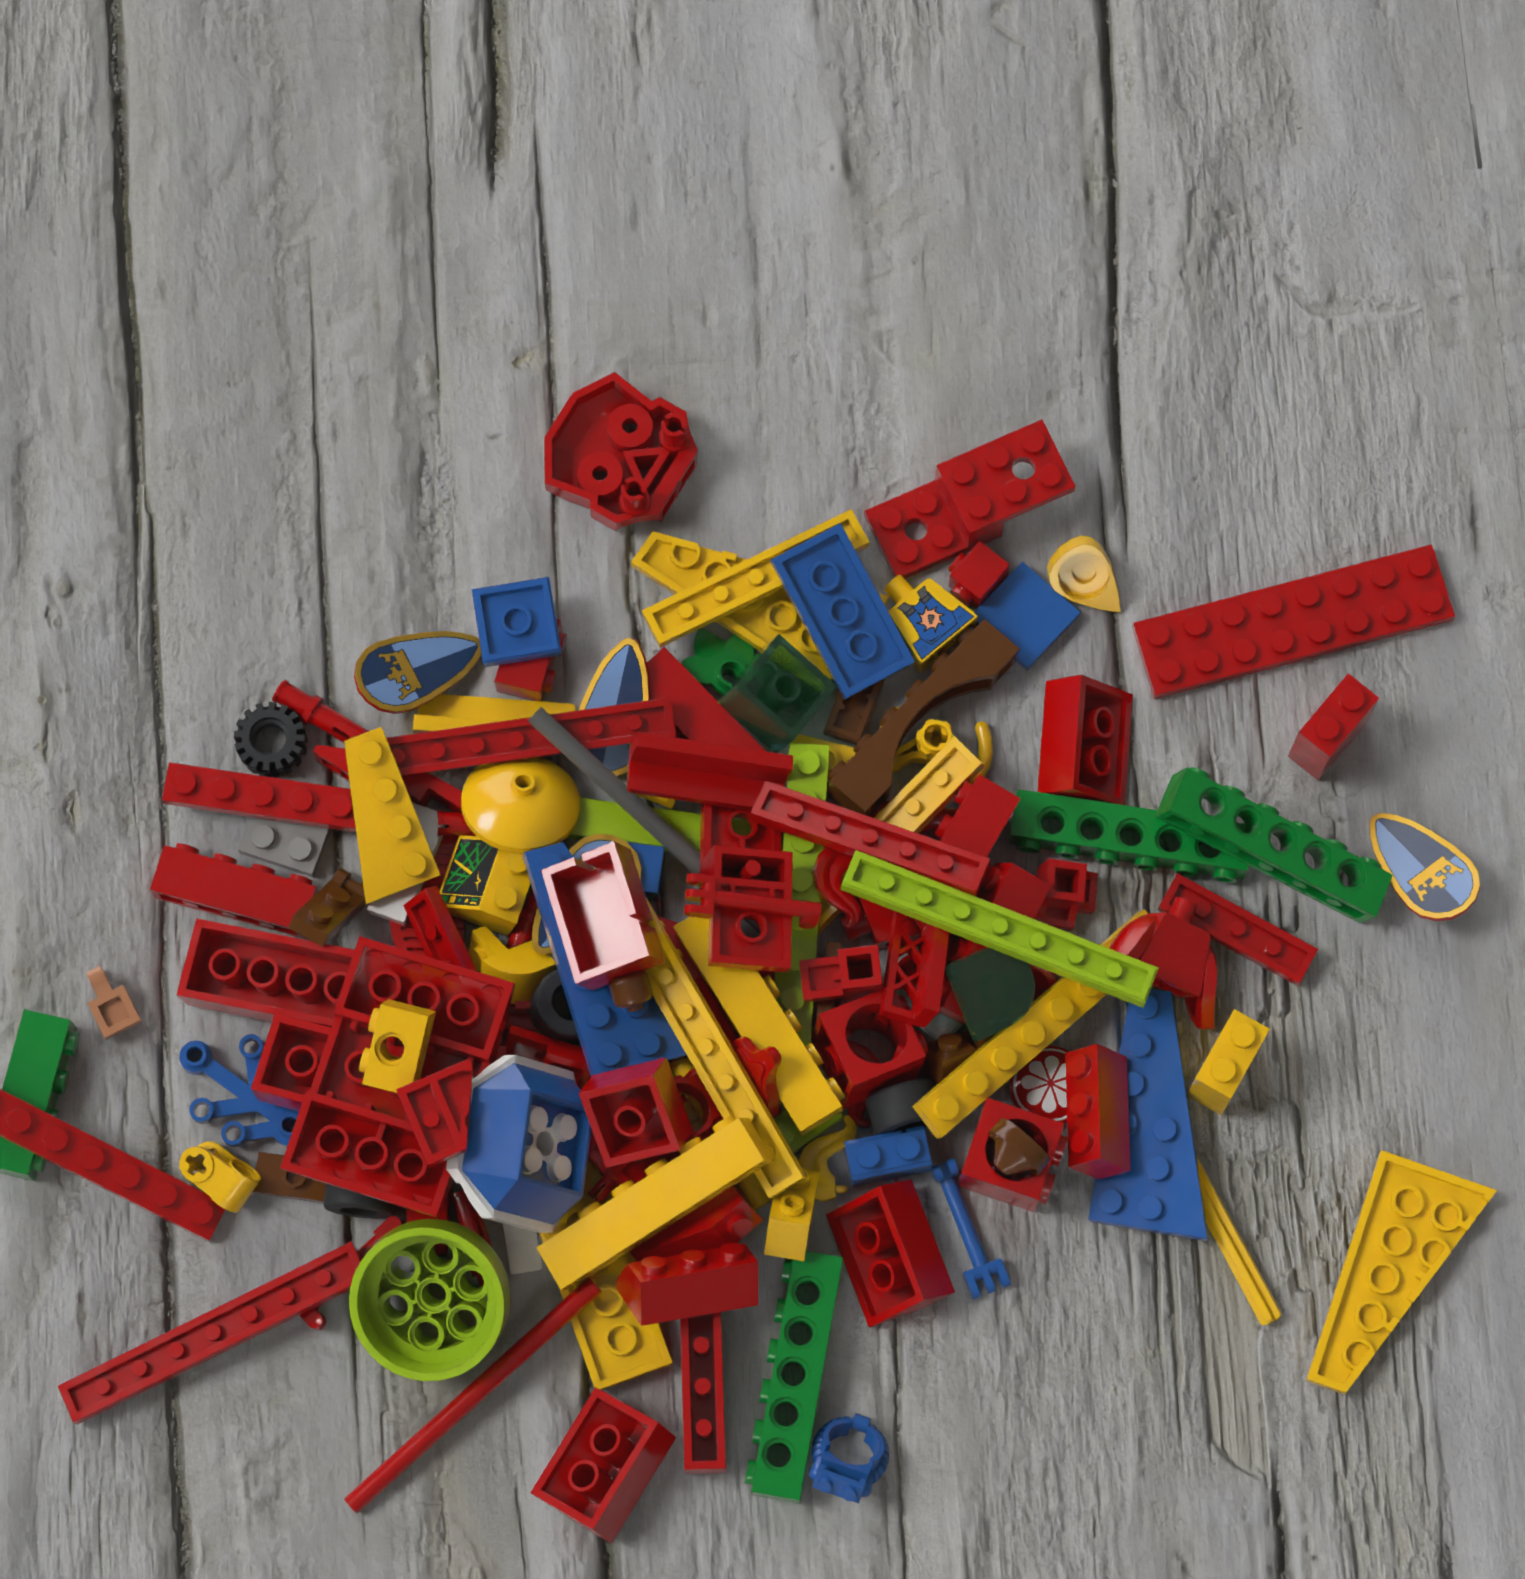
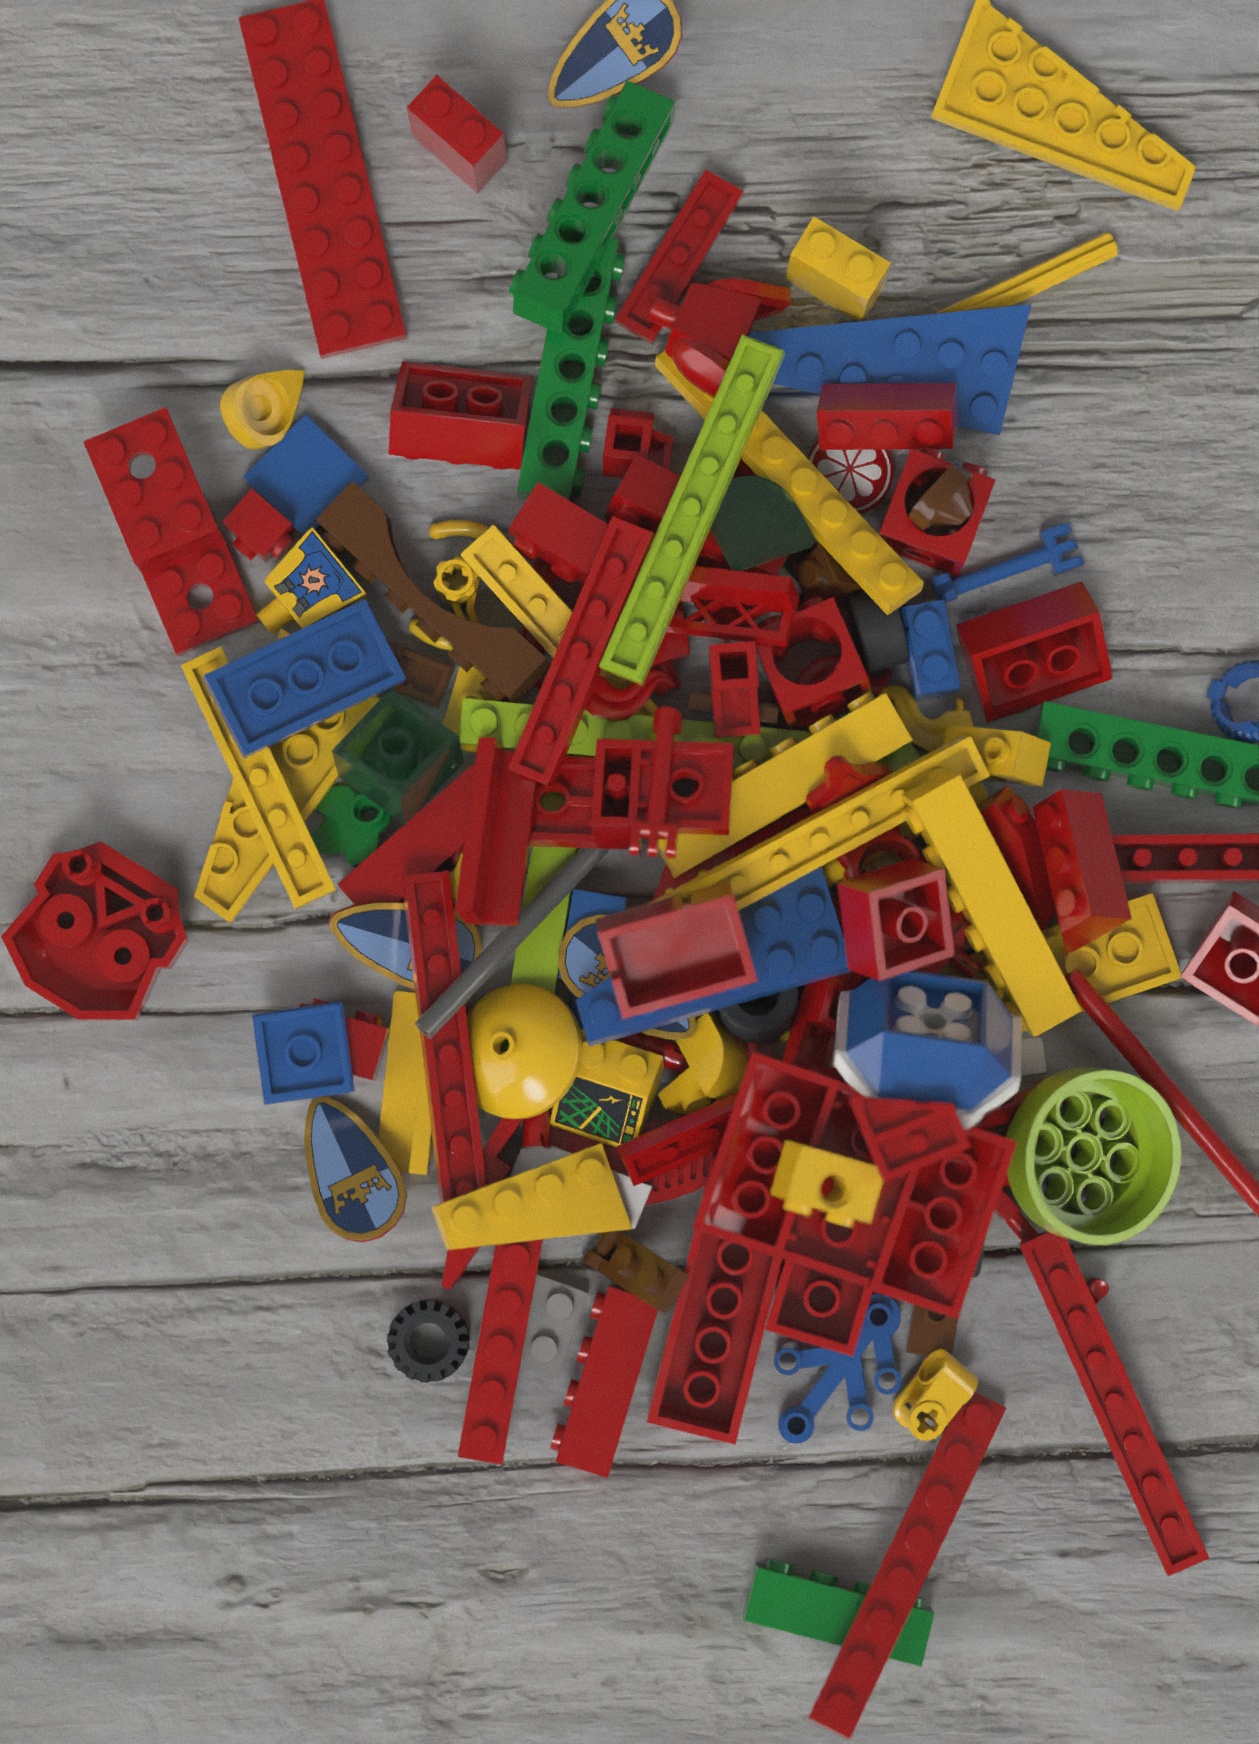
camera: 90 degrees left, 10 degrees up
nougat plate [86,966,142,1040] -> none
red pin [272,679,369,744] -> none
reddish brown piece [608,970,652,1012] -> none

